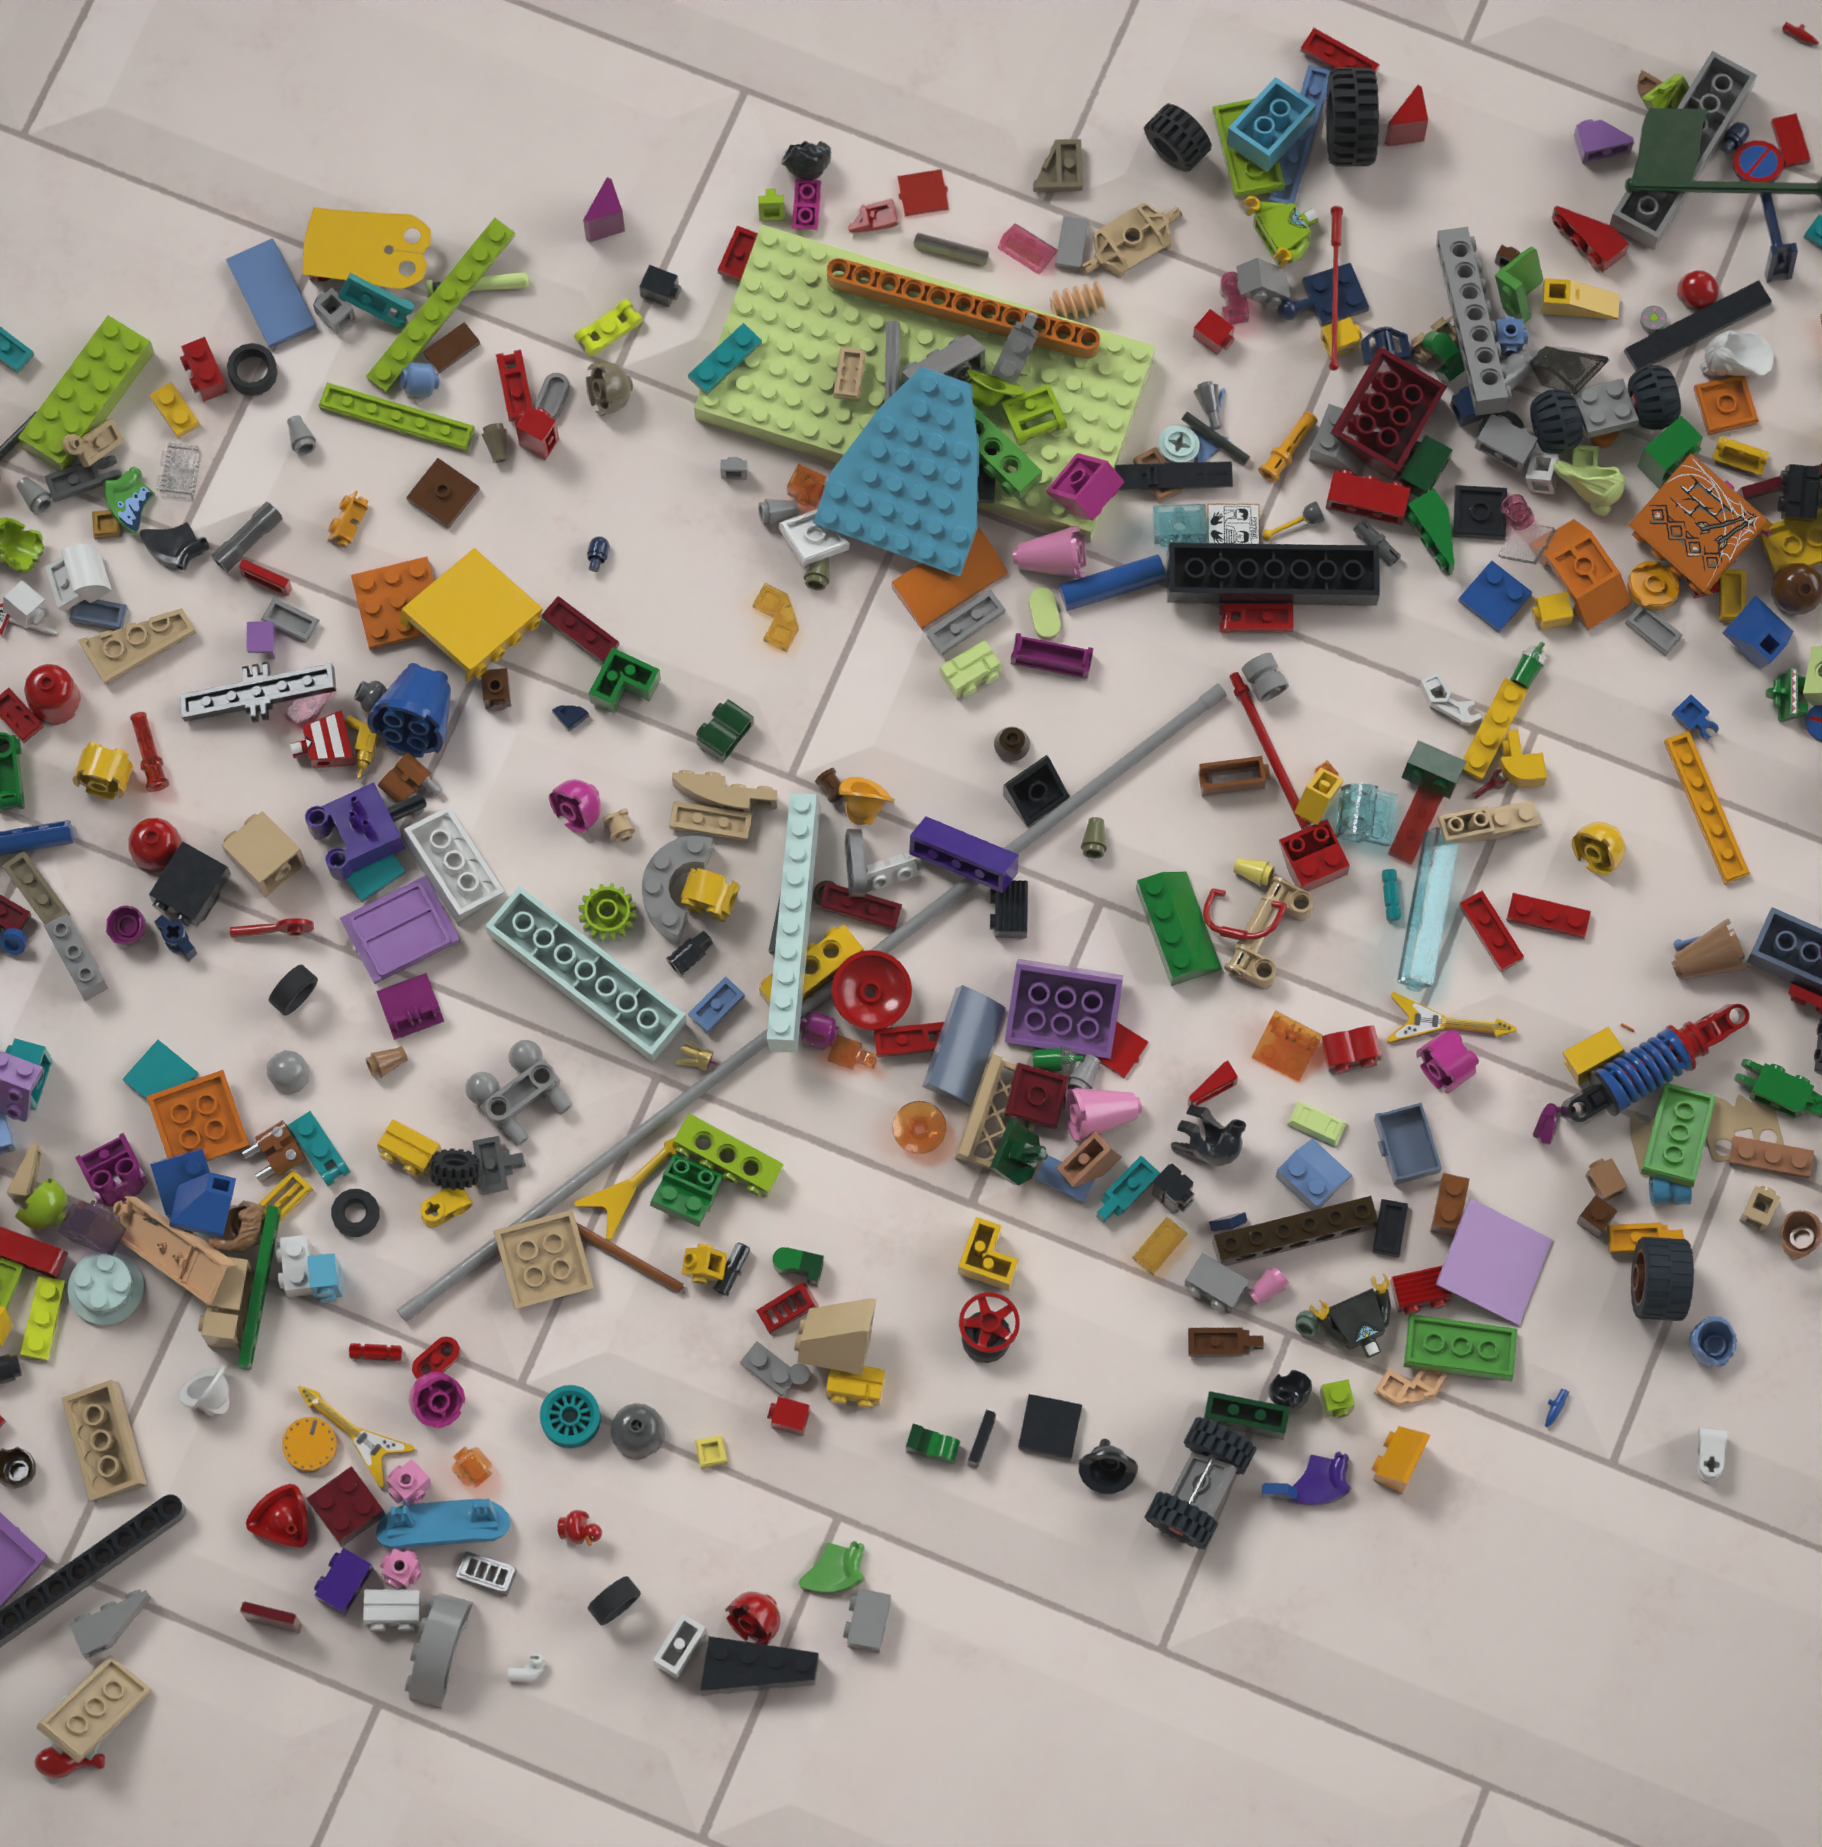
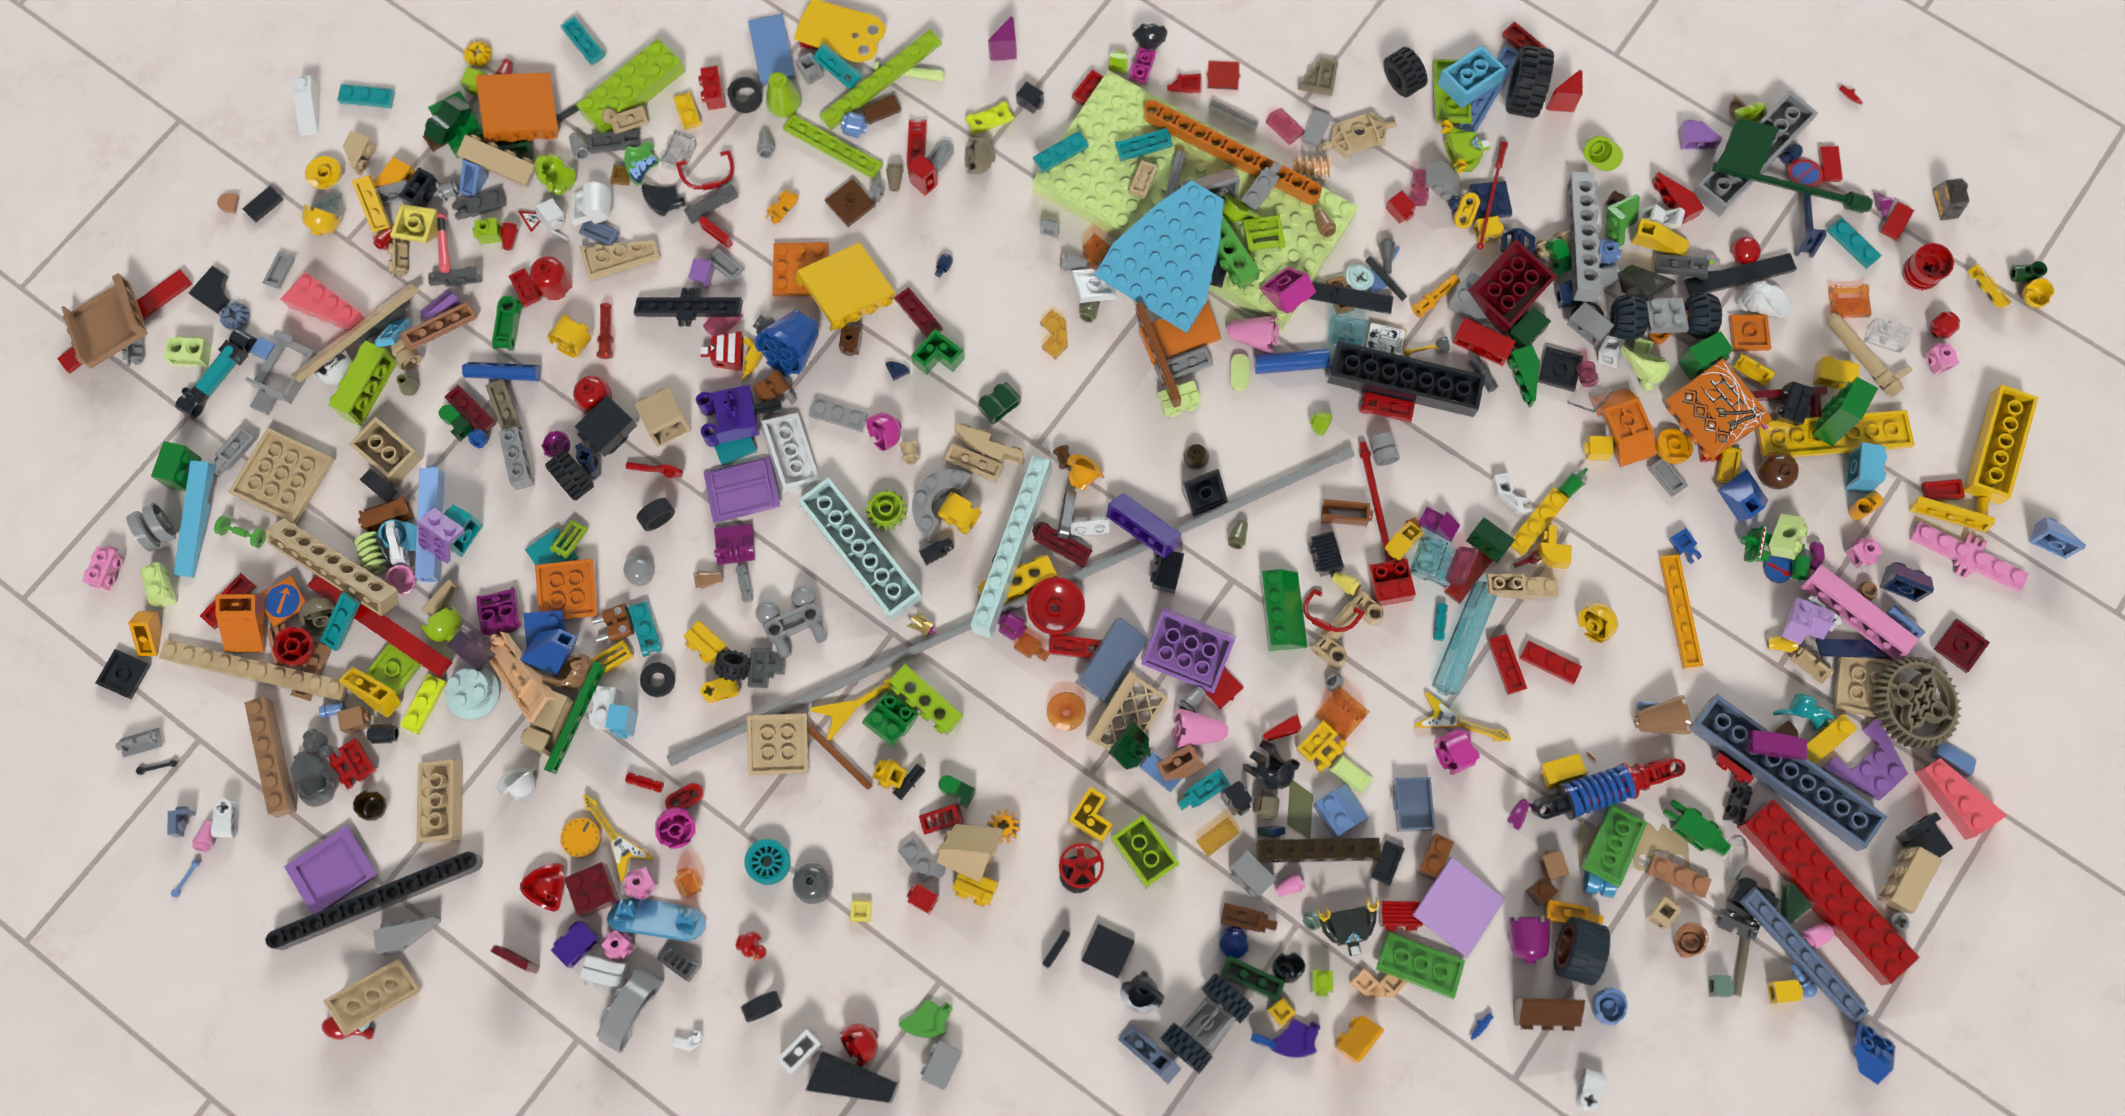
camera: 15 degrees right, 0 degrees up
medium blue plate [688,976,745,1034] -> none
leg [906,1424,961,1463] -> none
dark red plate [1004,1063,1069,1130] -> none
magenta container [1010,633,1094,679] -> none
green piece [1033,1046,1083,1073] -> none
red brick [1321,1025,1382,1074] -> none
blue plate [1458,560,1533,633] -> none
none -> black tyre [545,450,594,501]
none -> lime tile [550,519,588,560]
none -> red piece [676,150,734,191]
none -> light grey axle [736,565,753,603]
none -> lime cone [766,72,802,118]
none -> light grey plate [808,398,868,433]
none -> light grey plate [869,180,885,202]
none -> light orange gear [987,809,1020,844]
none -> lime brick [1111,814,1180,890]
none -> teal plate [1115,128,1173,162]
none -> sand blue slope [1118,1024,1182,1084]
none -> dark orange tile [1136,302,1181,408]
none -> clear blue hair [1218,926,1249,959]
none -> dark tan head [1252,790,1280,820]
none -> yellow tile [1267,997,1296,1026]
none -> olive sticker [1287,781,1313,839]
none -> yellow plate [1296,721,1347,773]
none -> black brick [1307,531,1344,577]
none -> lime cone [1309,411,1333,436]
none -> medium nougat cone [1314,209,1336,238]
none -> light grey plate [1325,673,1344,692]
none -> magenta slope [1417,507,1460,542]
none -> clear pink slope [1445,547,1478,586]
none -> yellow plate [1453,192,1480,229]
none -> magenta cylinder [1508,917,1550,964]
none -> reddish brown slope [1513,998,1585,1031]
none -> lime piece [1583,136,1623,171]
none -> white brick [1638,204,1685,230]
none -> dark grey plate [1654,254,1710,280]

